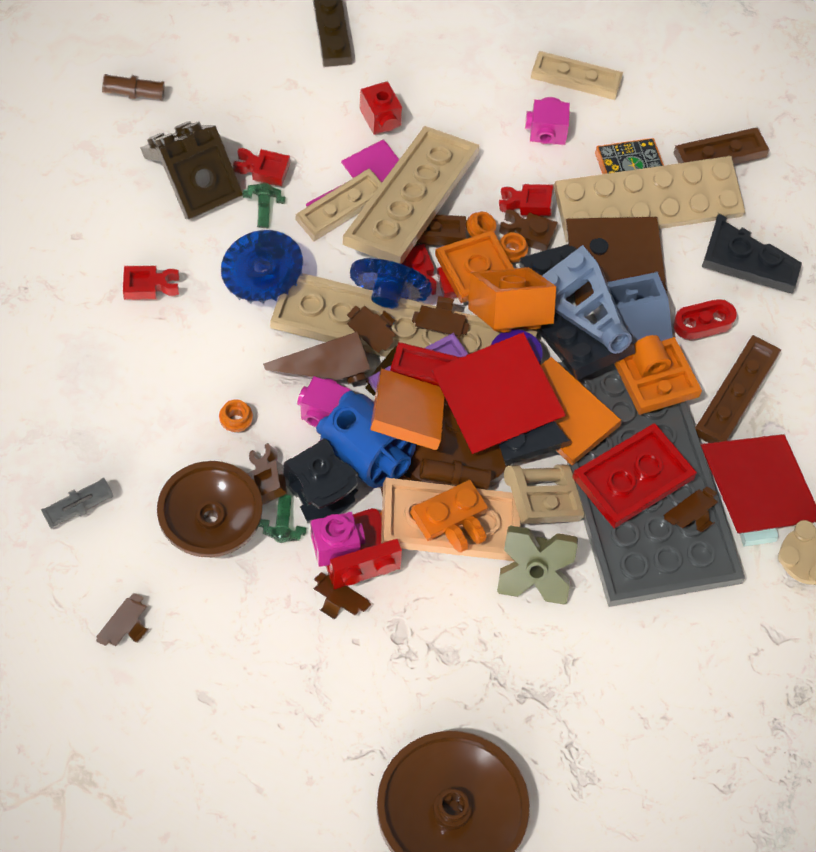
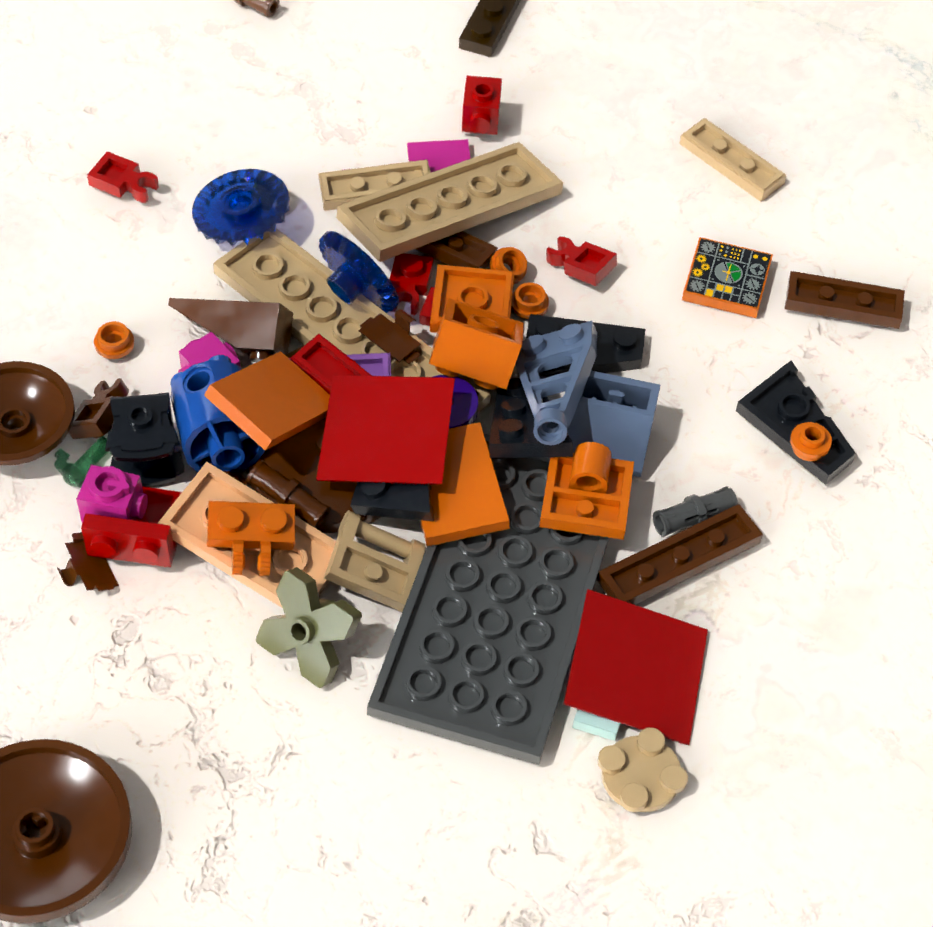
camera: 30 degrees right, 5 degrees down
dark brown bracket [140,121,243,220] -> none
red plate [233,148,290,187] -> none
clear green piece [242,182,286,229] -> none
reddish brown piece [347,305,396,354] -> none
reddish brown plate [499,210,558,251] -> none
dark pink brick [525,97,570,145] -> none
tan plate [553,156,745,243] -> none
reddish brown piece [566,216,668,305] -> none
red plate [572,423,697,529] -> none
reddish brown piece [663,487,718,532] -> none
red plate [673,299,737,340] -> none
none -> dark grey pin [653,486,738,537]
none -> orange plate [790,422,832,461]

